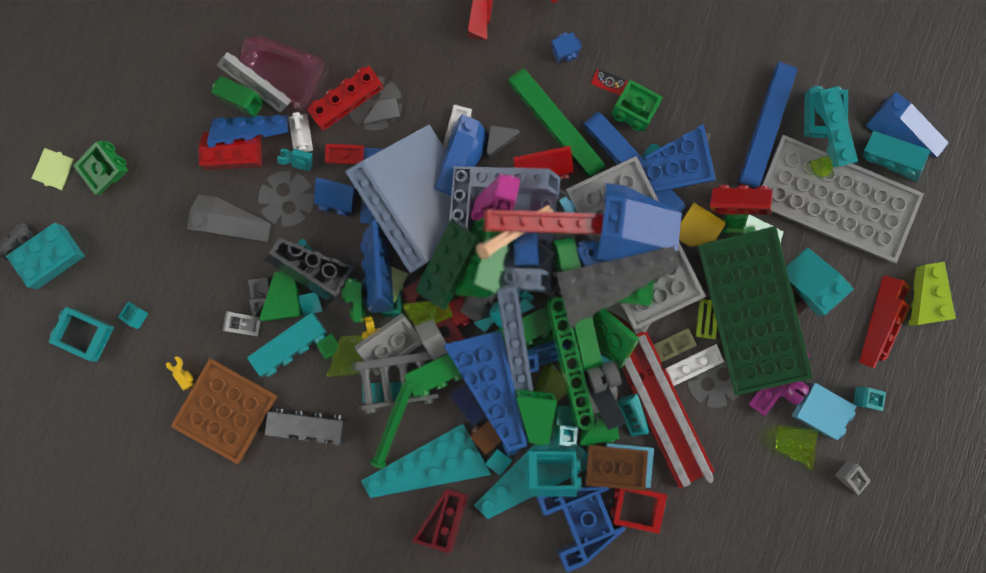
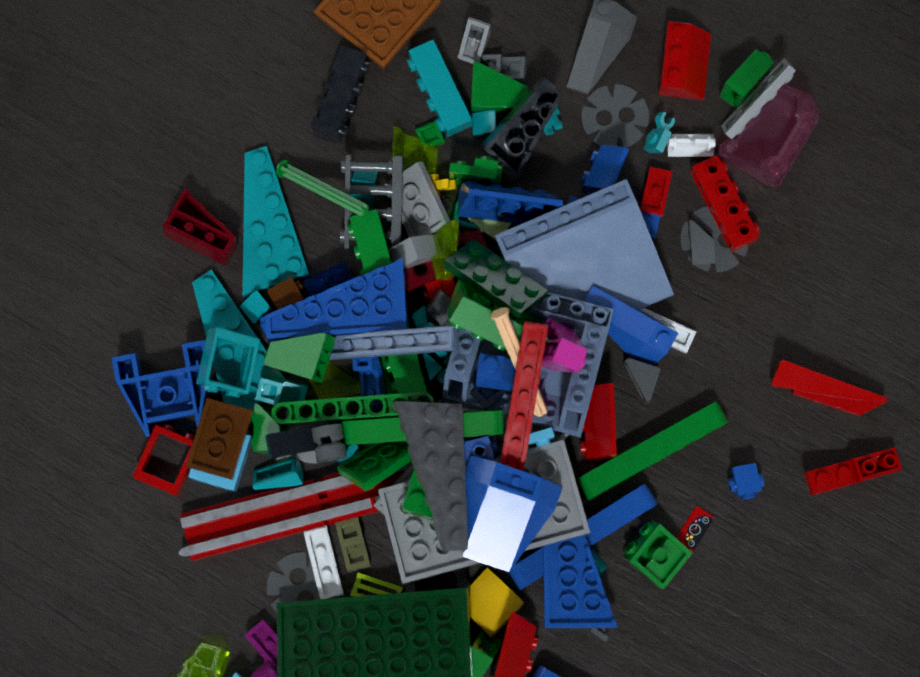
camera: 105 degrees right, 5 degrees down
blue wing [207,115,289,148] -> none

